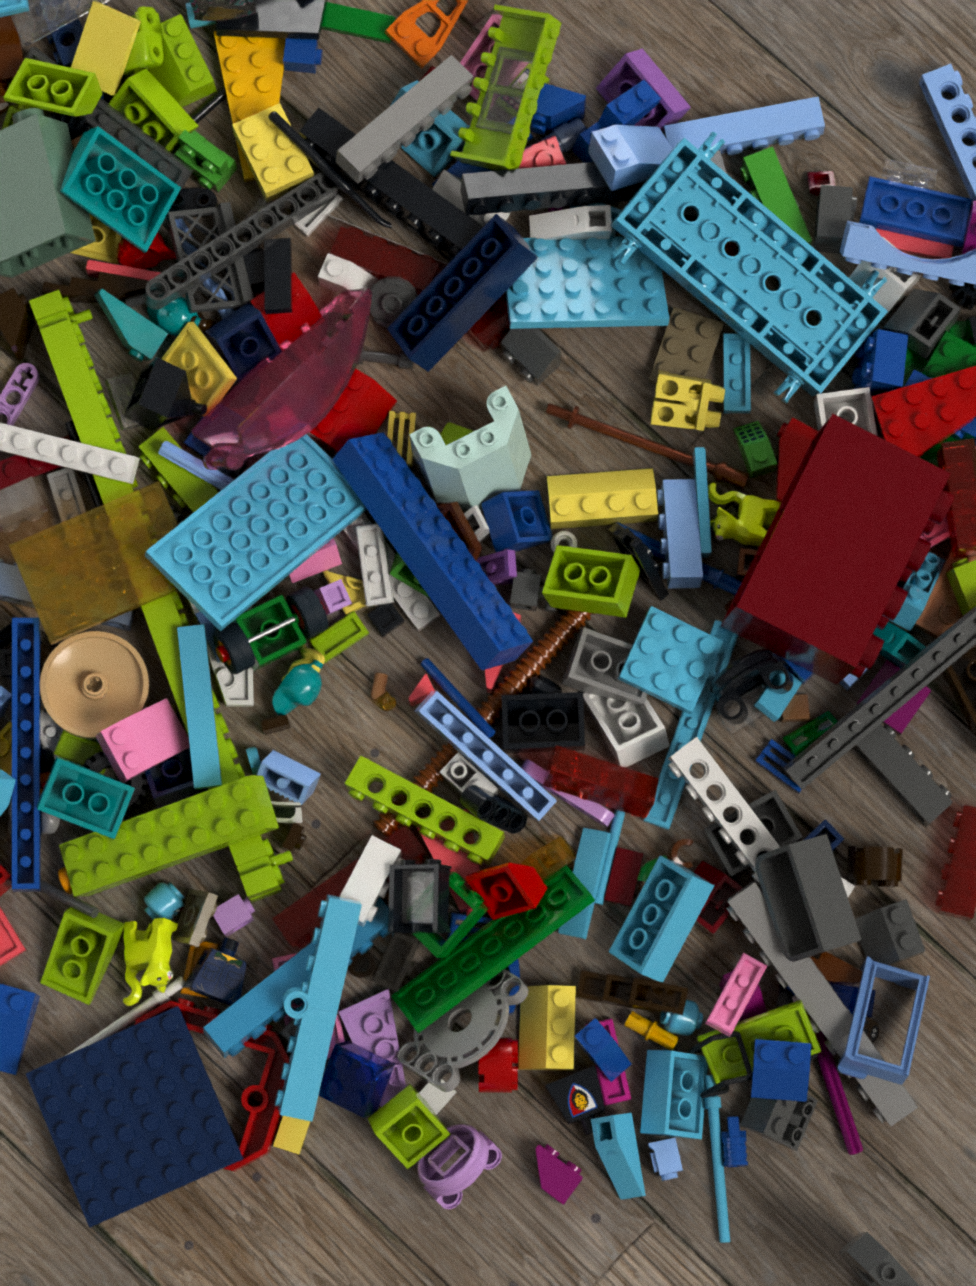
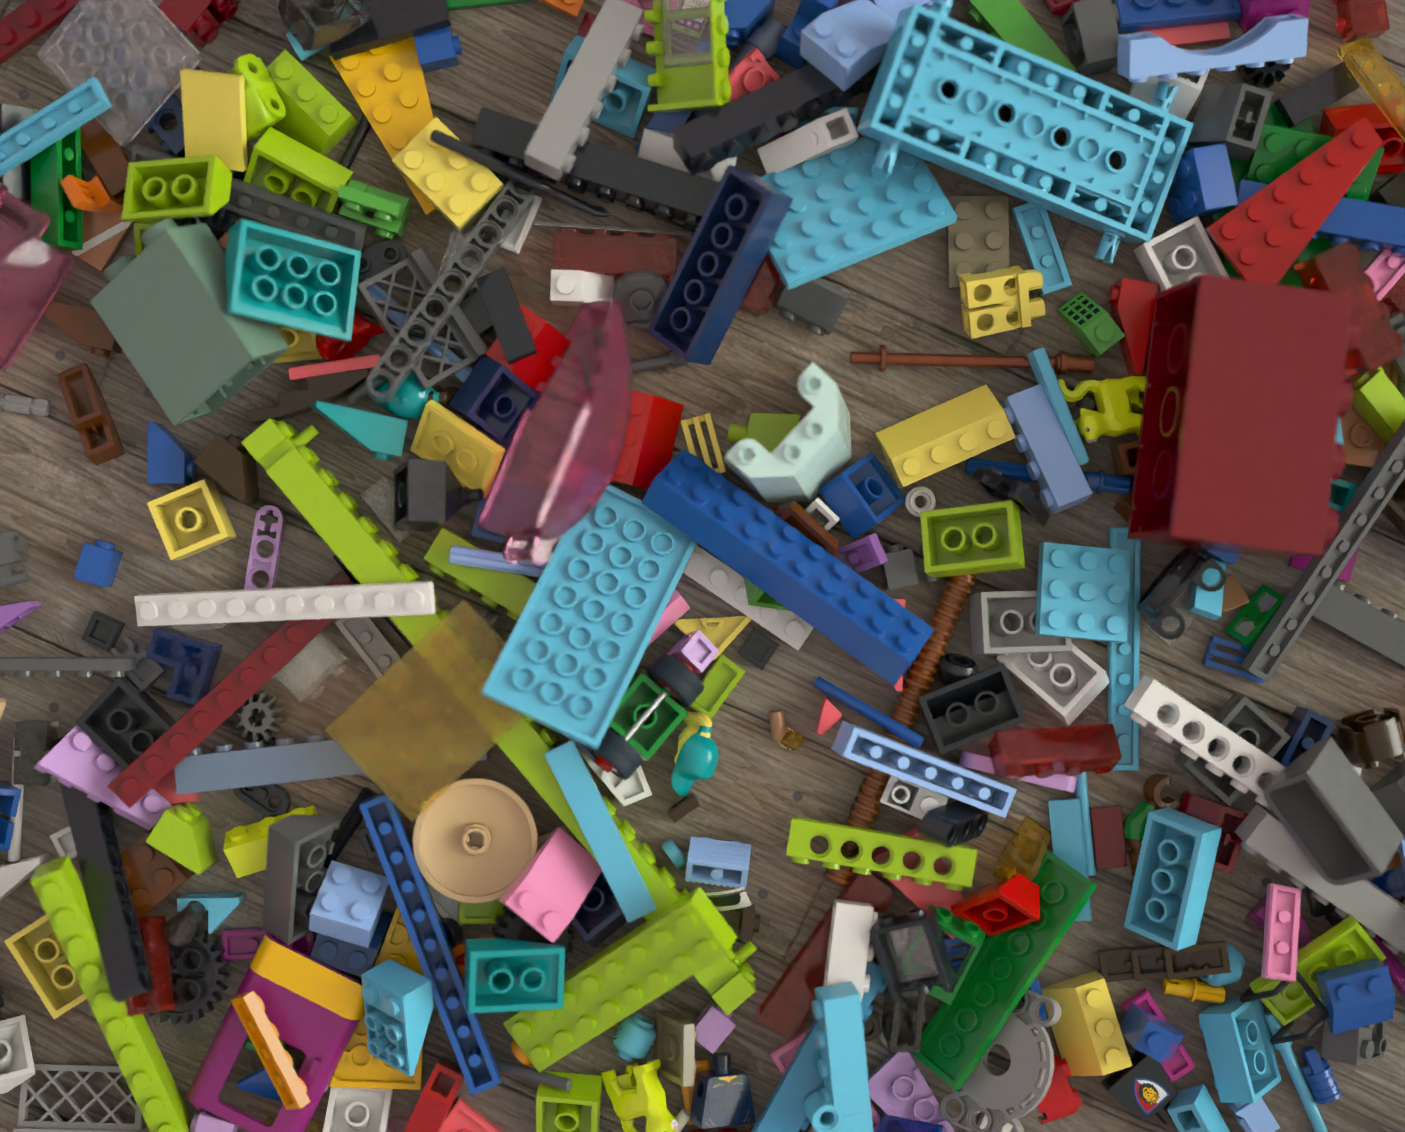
camera: 20 degrees left, 10 degrees up
white tile [355,524,394,607] -> none

